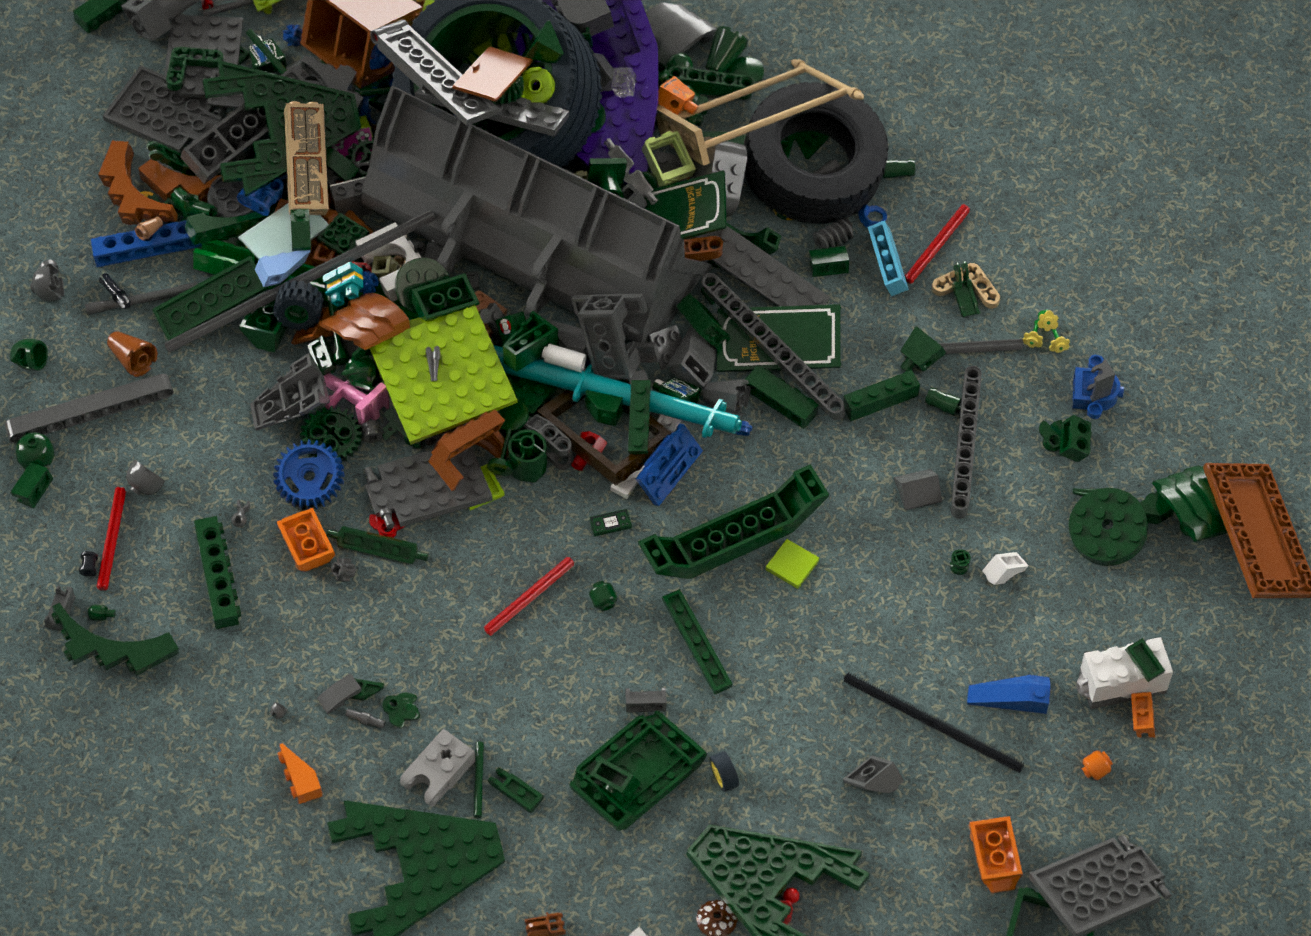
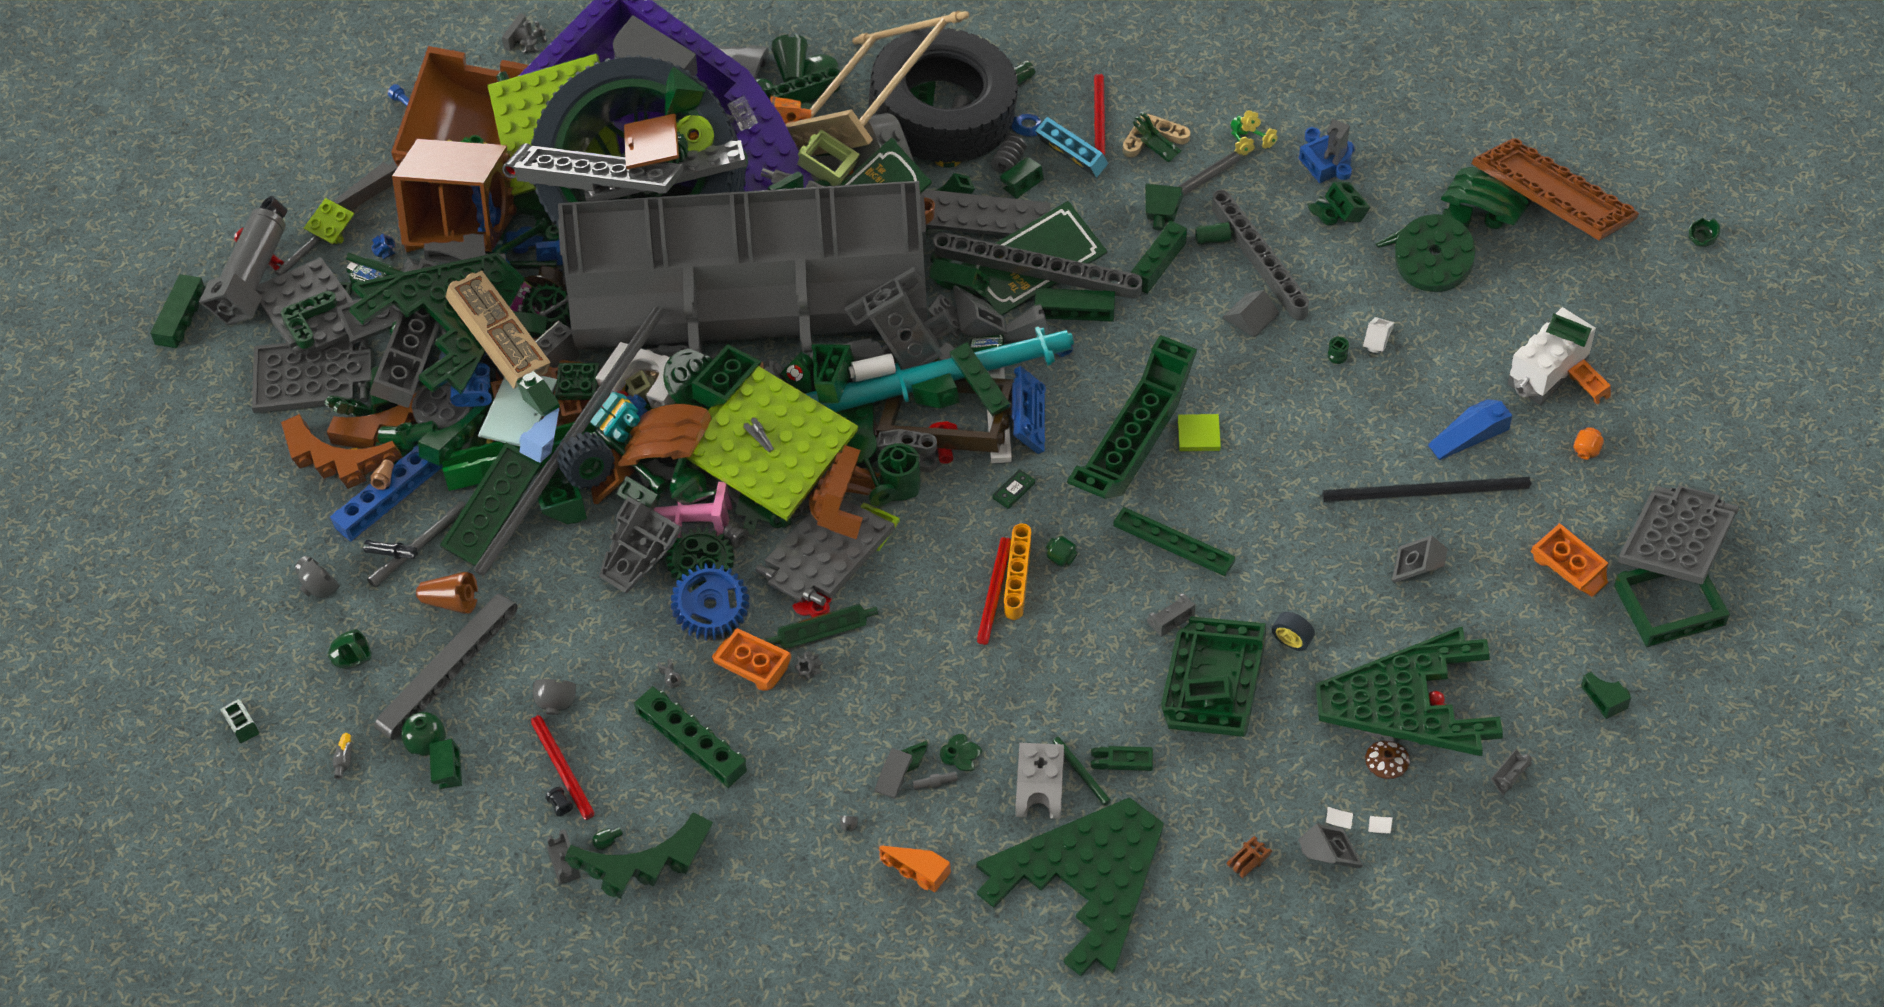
camera: 30 degrees left, 5 degrees down
none -> light orange beam [1004,523,1031,620]

